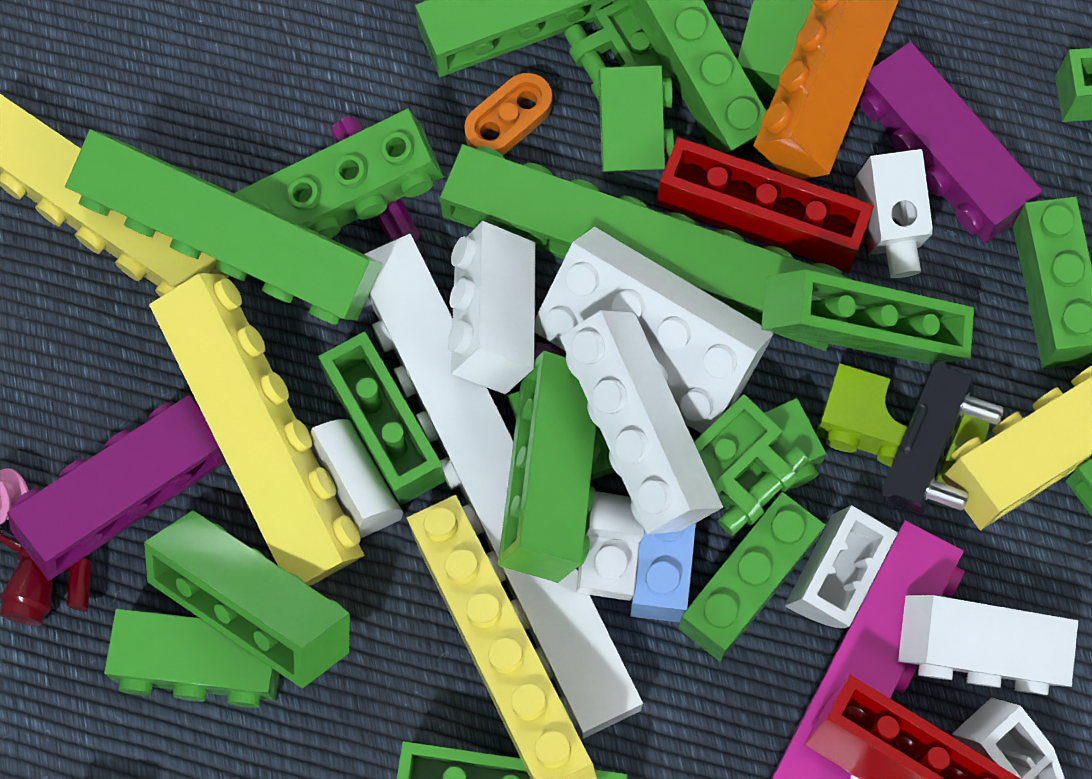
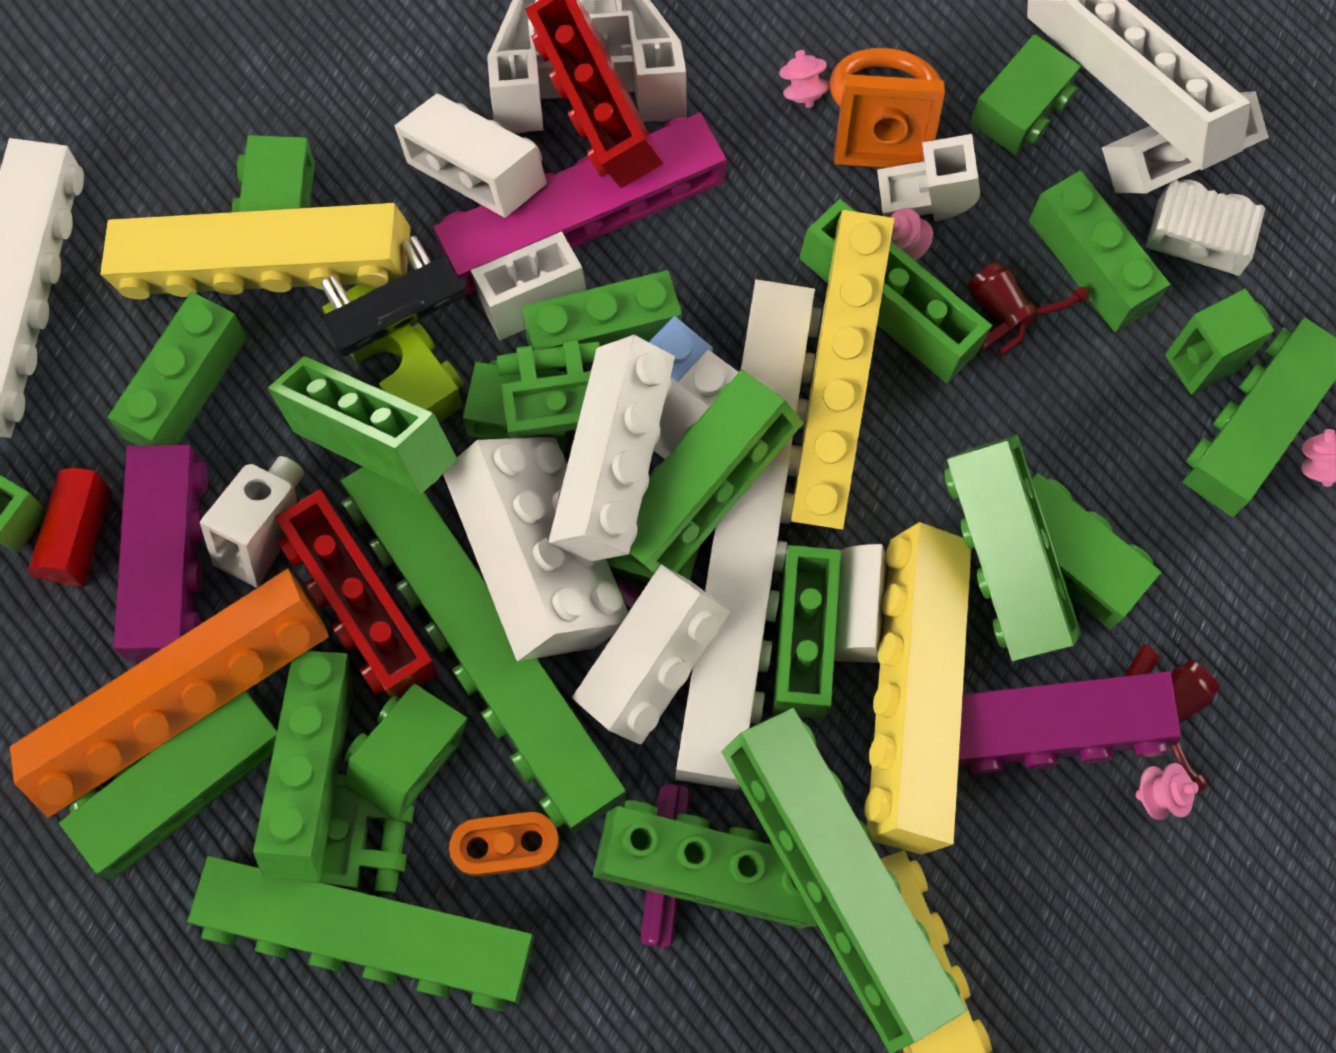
camera: 150 degrees left, 0 degrees up
none -> red brick [28,468,112,587]

